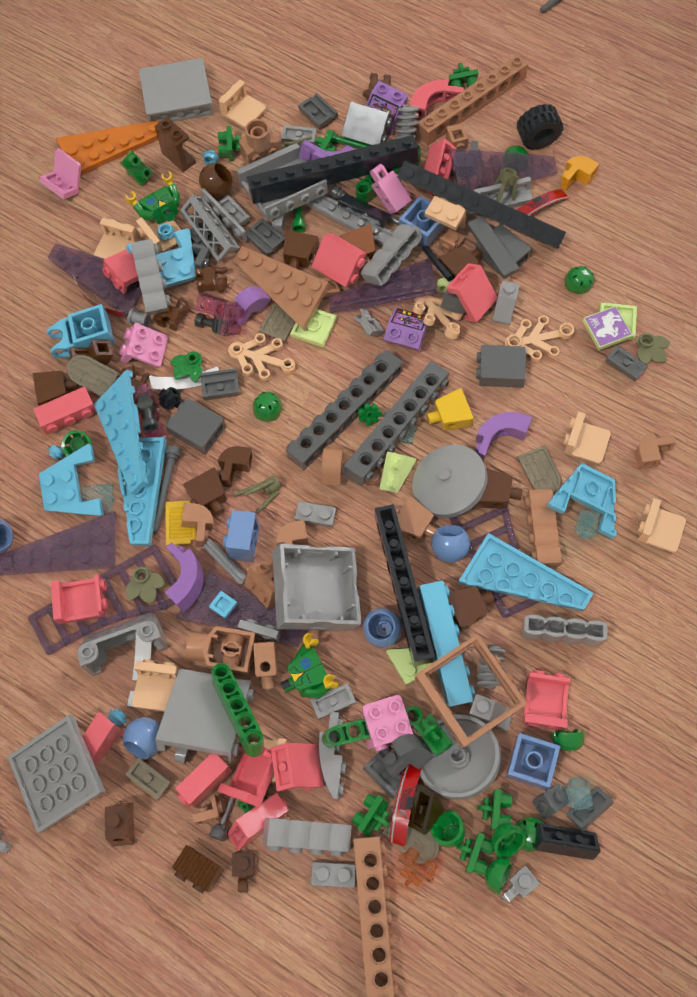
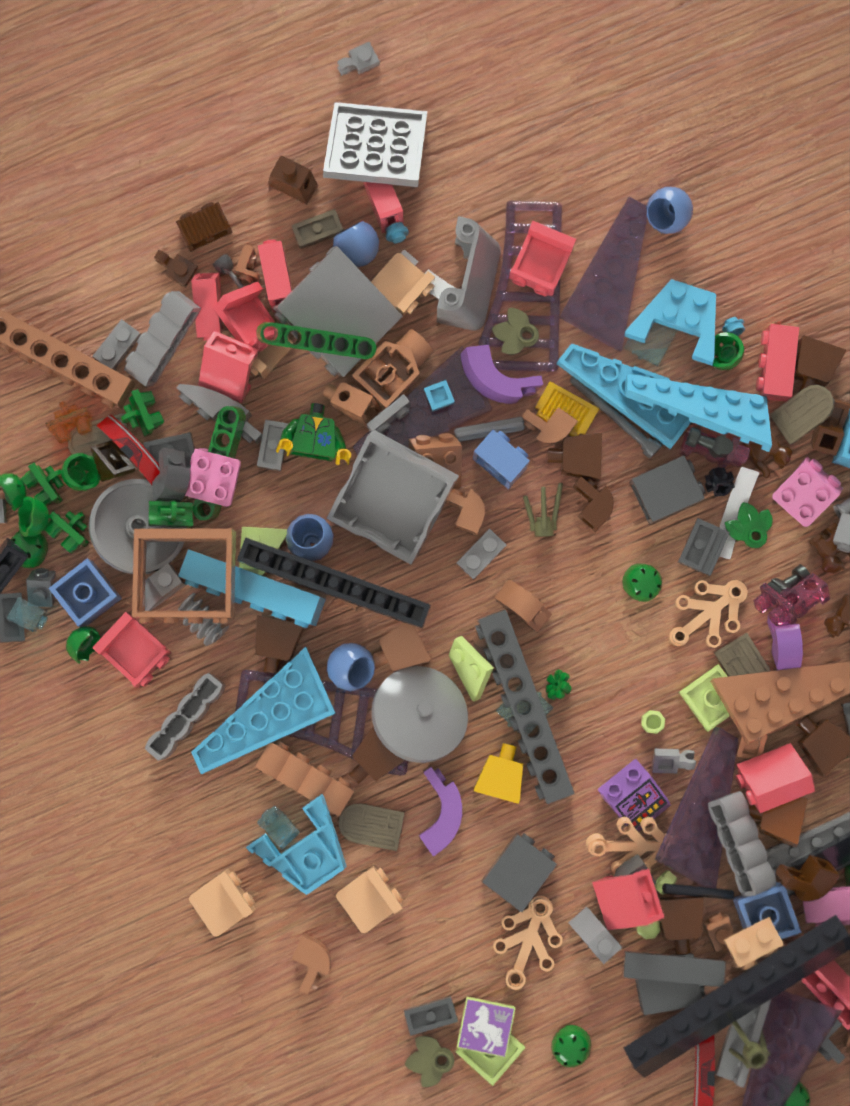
camera: 120 degrees right, 15 degrees up
dark grey brick [286,349,403,471] -> none
none -> yellowish green tile [641,710,665,734]
none -> reddish brown brick [775,855,840,902]

